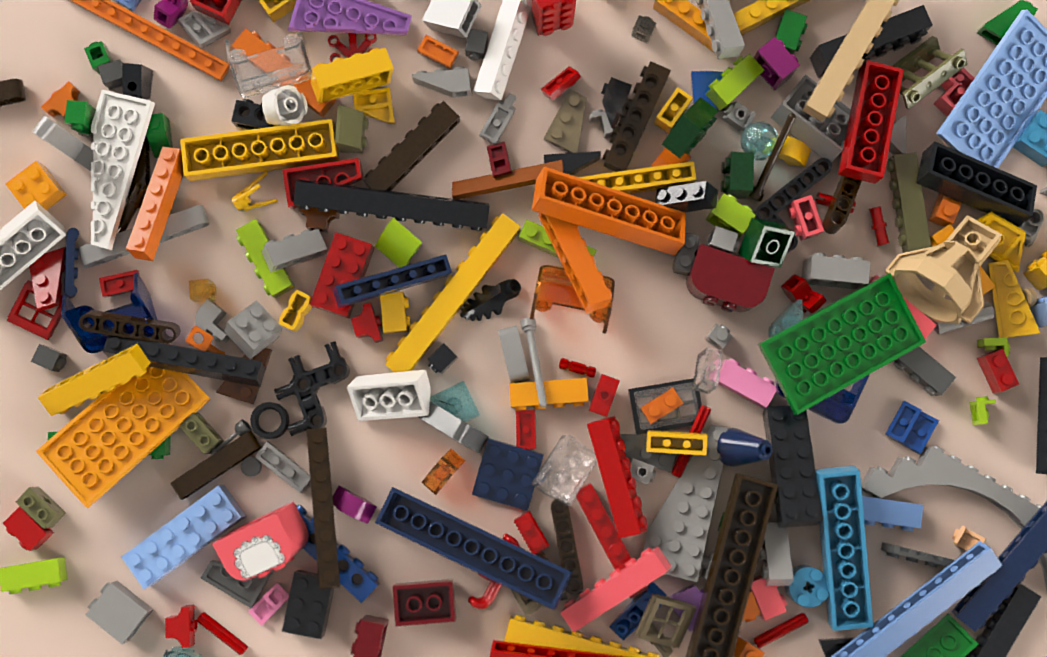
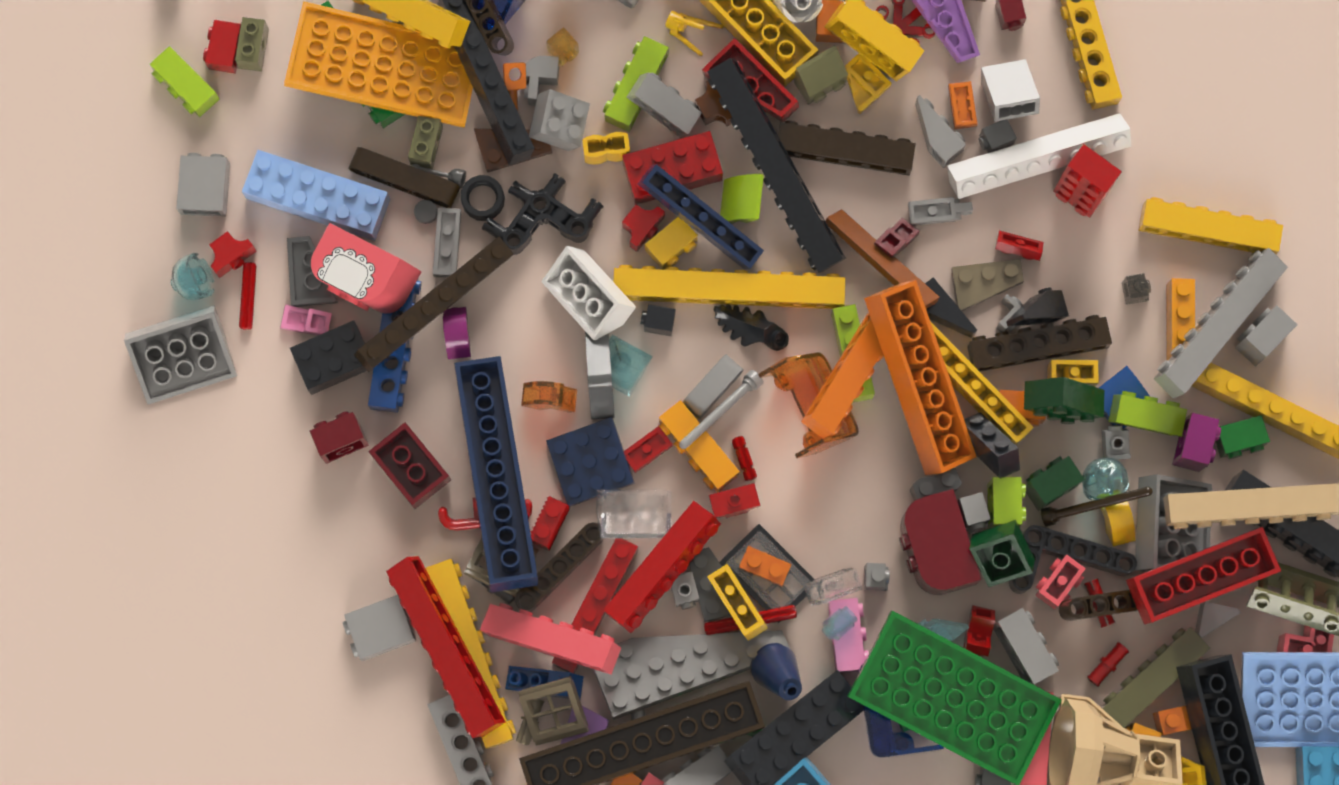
camera: 55 degrees right, 5 degrees down
none -> clear light blue brick [822,606,858,641]

